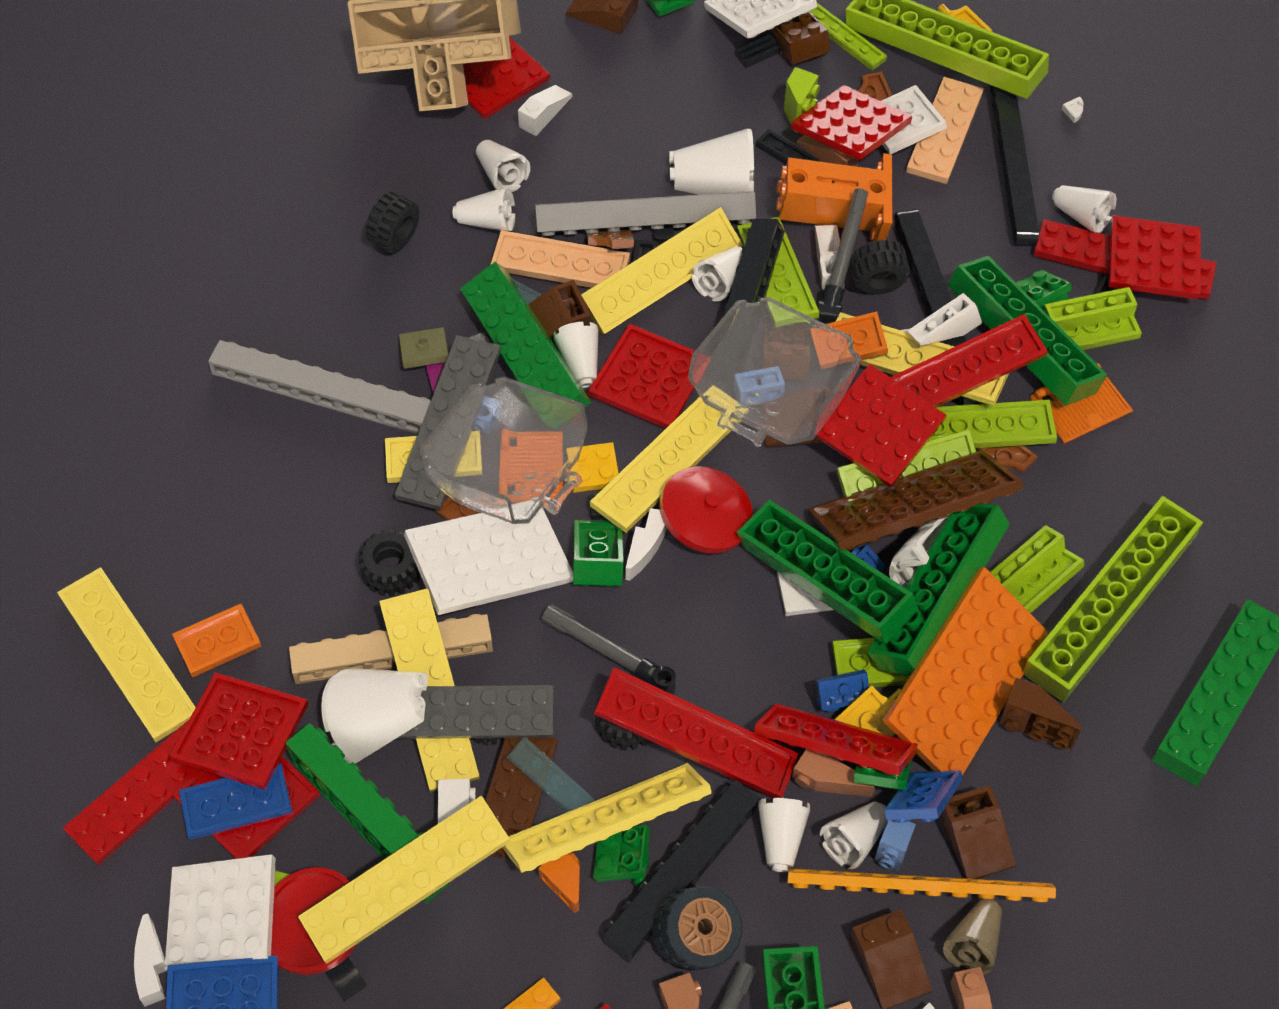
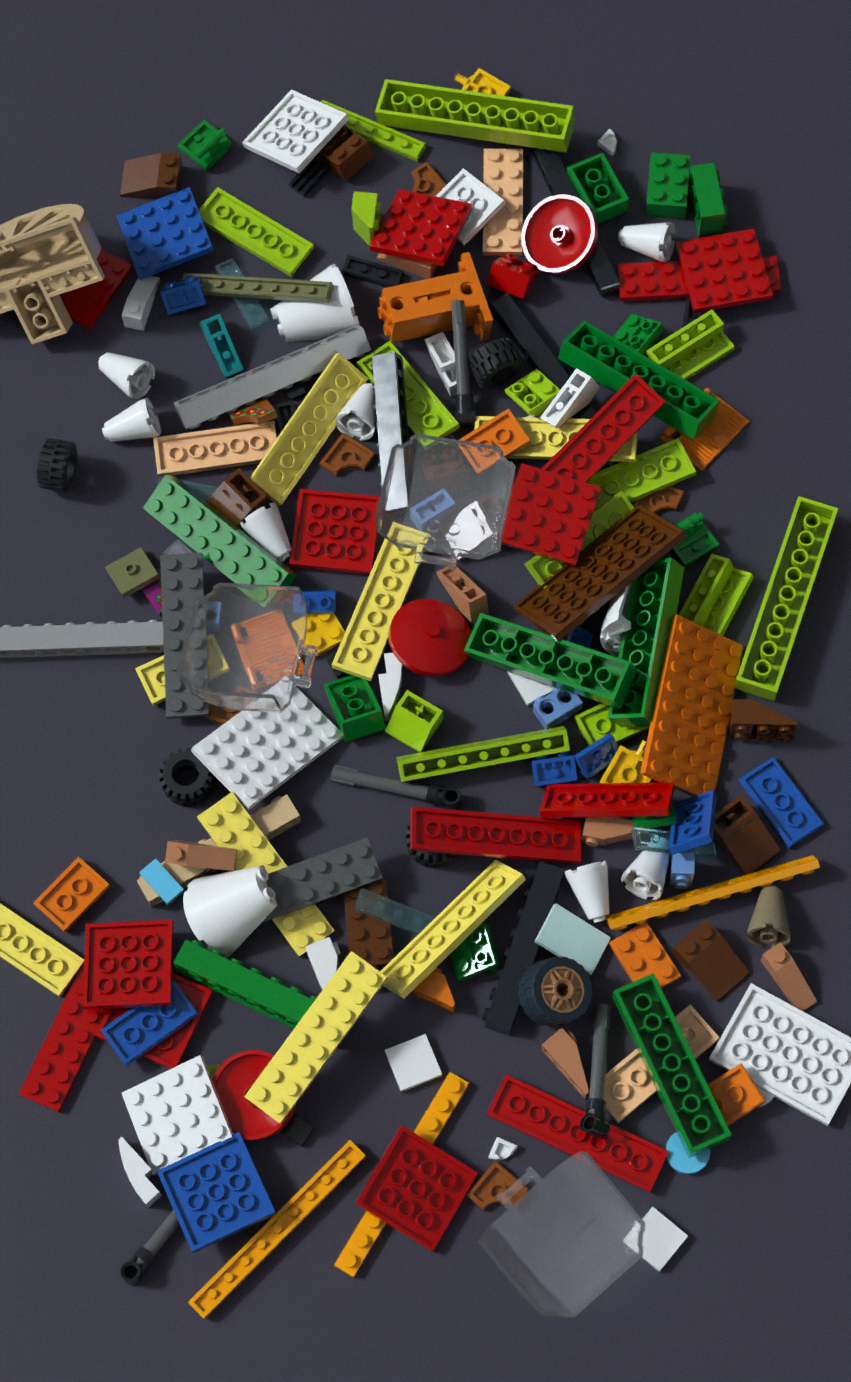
camera: 15 degrees left, 10 degrees up
none -> blue plate [116,187,214,280]
none -> medium azure tile [139,859,184,905]
none -> blue bracket [160,276,206,315]
none -> nougat slope [165,840,238,871]
none -> olive tile [181,273,334,303]
none -> lime plate [199,187,314,277]
none -> teal slope [199,314,244,378]
none -> clear light blue tile [215,257,269,331]
none -> blue bracket [293,589,337,613]
none -> dark orange tile [319,433,376,477]
none -> lime slope [385,690,444,753]
none -> white tile [385,1034,442,1092]
none -> lime brick [396,726,570,782]
none -> nougat slope [436,564,489,622]
none -> red slope [486,254,540,299]
none -> lime slope [504,369,560,417]
none -> red dish [521,194,598,274]
none -> blue bracket [530,751,577,786]
none -> medium blue brick [533,687,583,729]
none -> light aqua tile [534,904,611,976]
none -> green brick [567,153,629,224]
none -> orange plate [609,922,681,989]
none -> clear light blue tile [631,827,716,858]
none -> green brick [646,152,690,219]
none -> green plate [671,512,719,568]
none -> green brick [688,163,728,238]
none -> blue tile [738,756,824,849]

